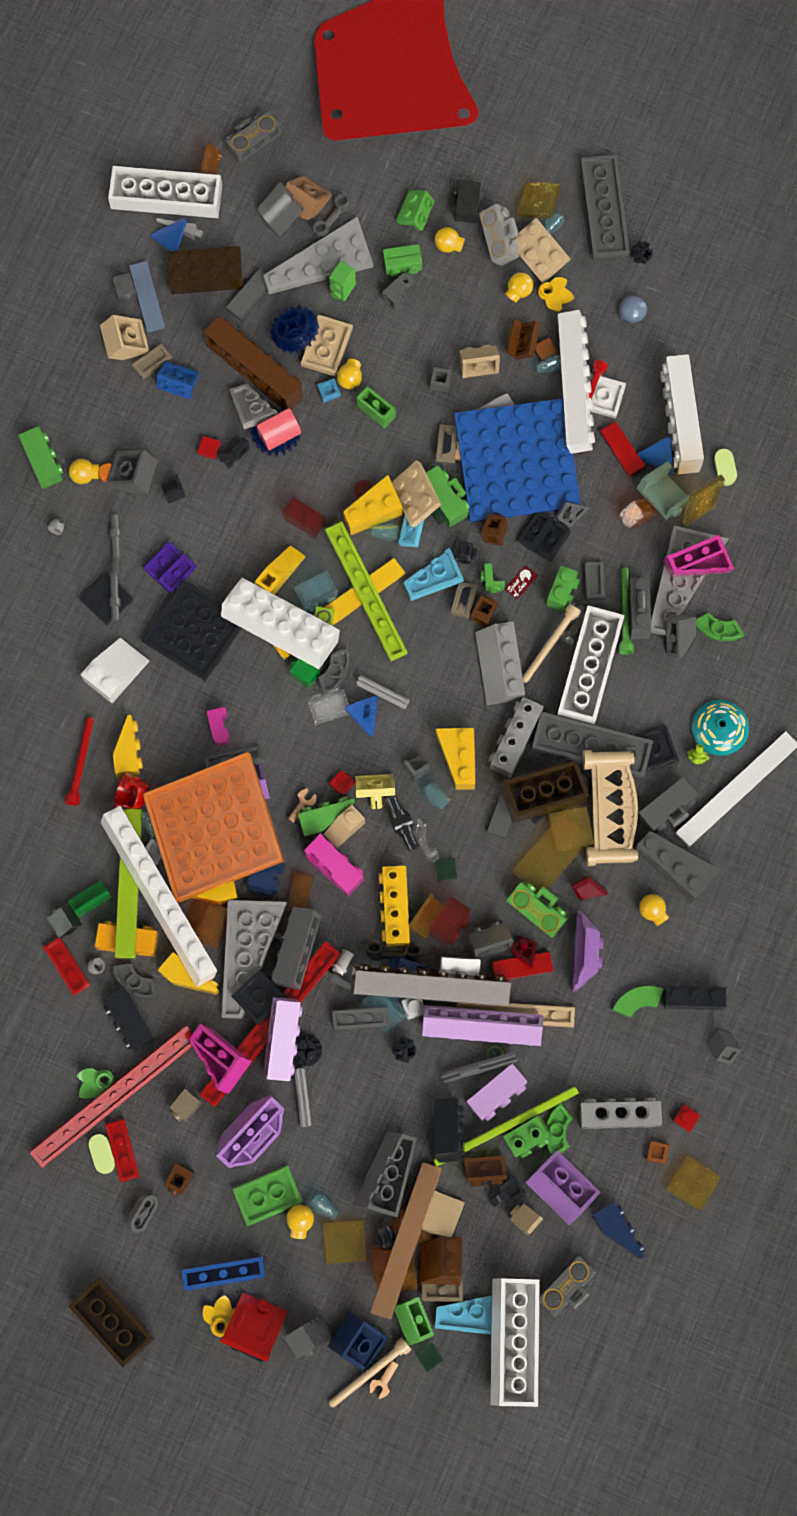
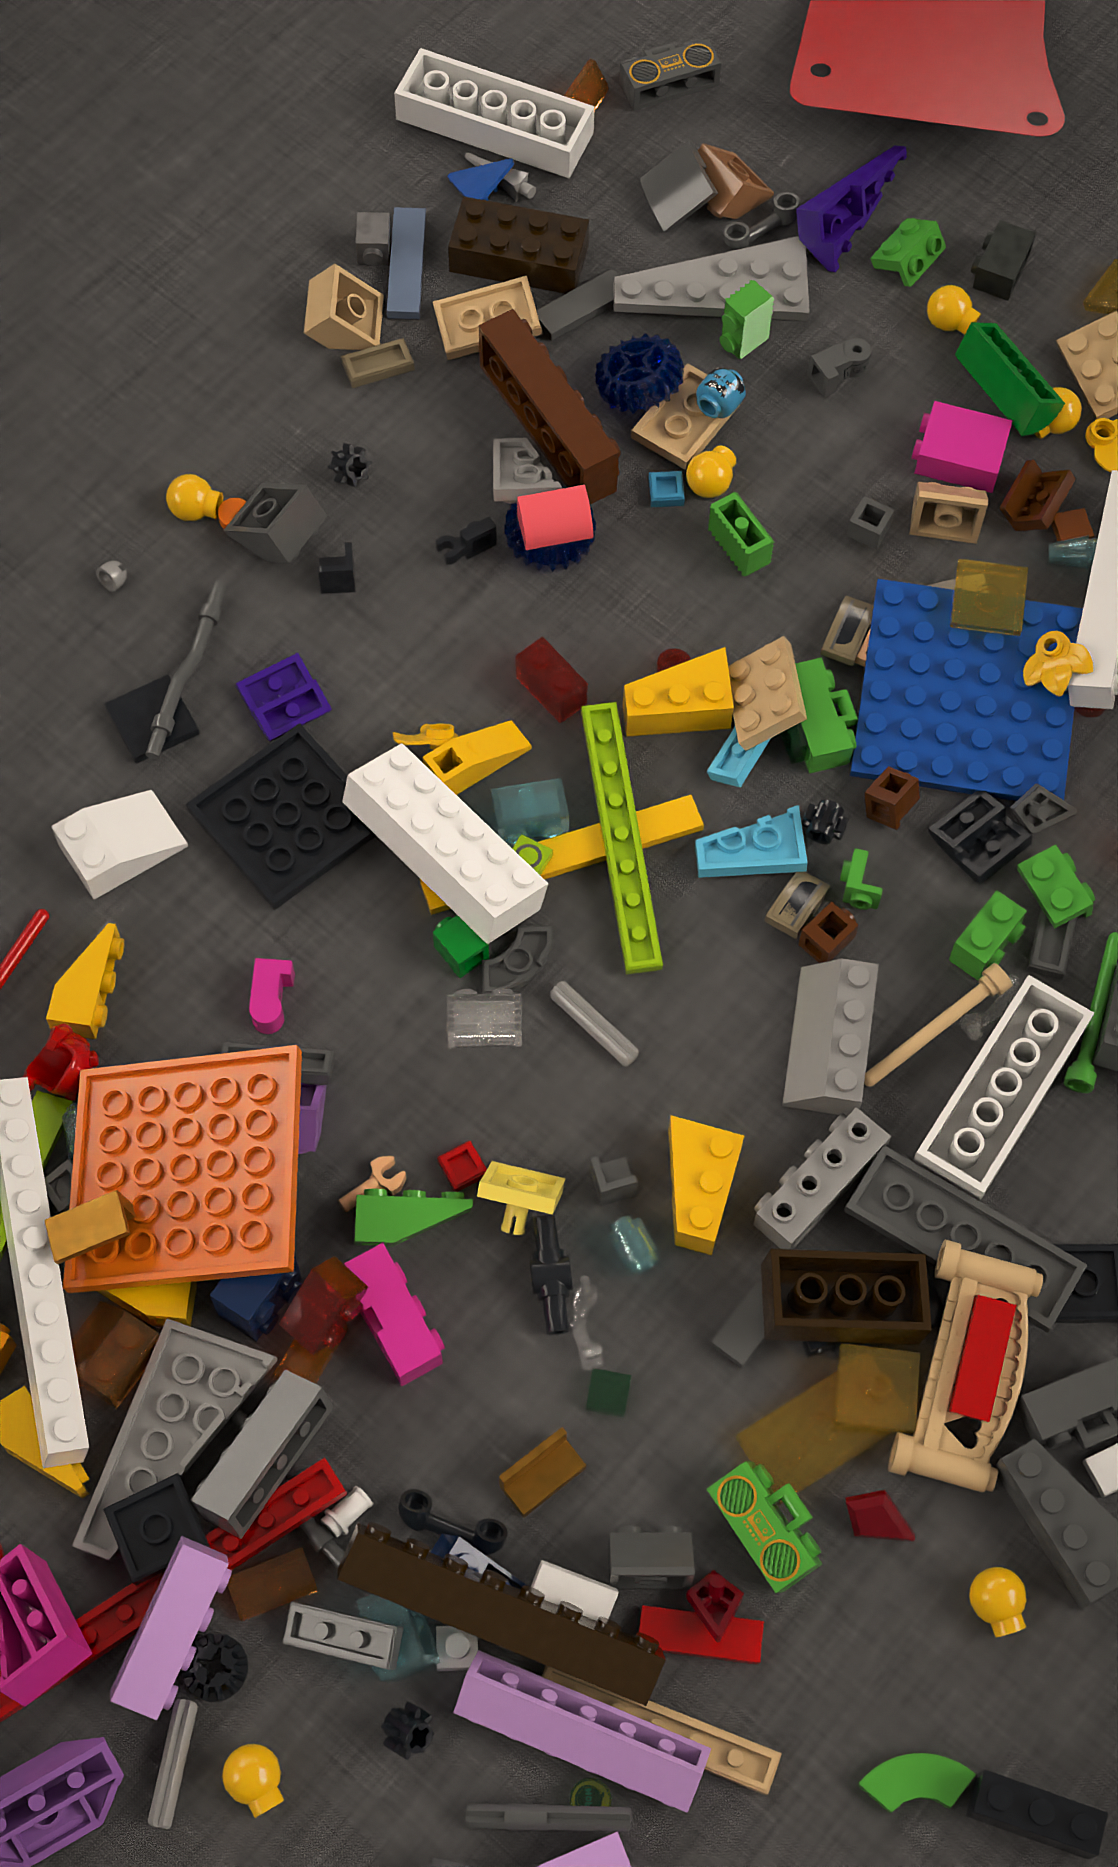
camera: 15 degrees right, 10 degrees down
bright green brick [19,426,63,489] -> none
blue bracket [156,361,200,399] -> none
red tile [197,436,221,460] -> none
tan slope [324,805,365,849] -> none
blue piece [345,696,378,736] -> none
clear light blue cone [371,523,400,542] -> none
yellow brick [379,866,410,947] -> none
bright green brick [383,244,422,277] -> none
clear red brick [428,897,471,948] -> none
light grey piece [479,204,519,266] -> none
dark red sticker [504,566,538,600] -> none
medium lavender wedge [572,911,603,992] -> none
none -> pearl gold panel [45,1190,136,1264]
none -> yellow piece [222,1744,284,1818]
none -> clear orange slope [227,1548,318,1622]
none -> clear red brick [279,1256,369,1355]
none -> black gear [328,443,372,487]
none -> yellow plate [393,723,458,750]
none -> tan tile [433,276,543,360]
none -> dark azure head [696,368,746,418]
none -> dark purple wedge [796,145,907,272]
none -> dark pink brick [911,401,1013,493]
none -> red tile [949,1295,1017,1423]
none -> clear yellow tile [950,559,1028,636]
none -> green brick [955,322,1065,436]
none -> bright green bracket [1017,844,1095,929]
none -> yellow plate [1023,631,1093,697]

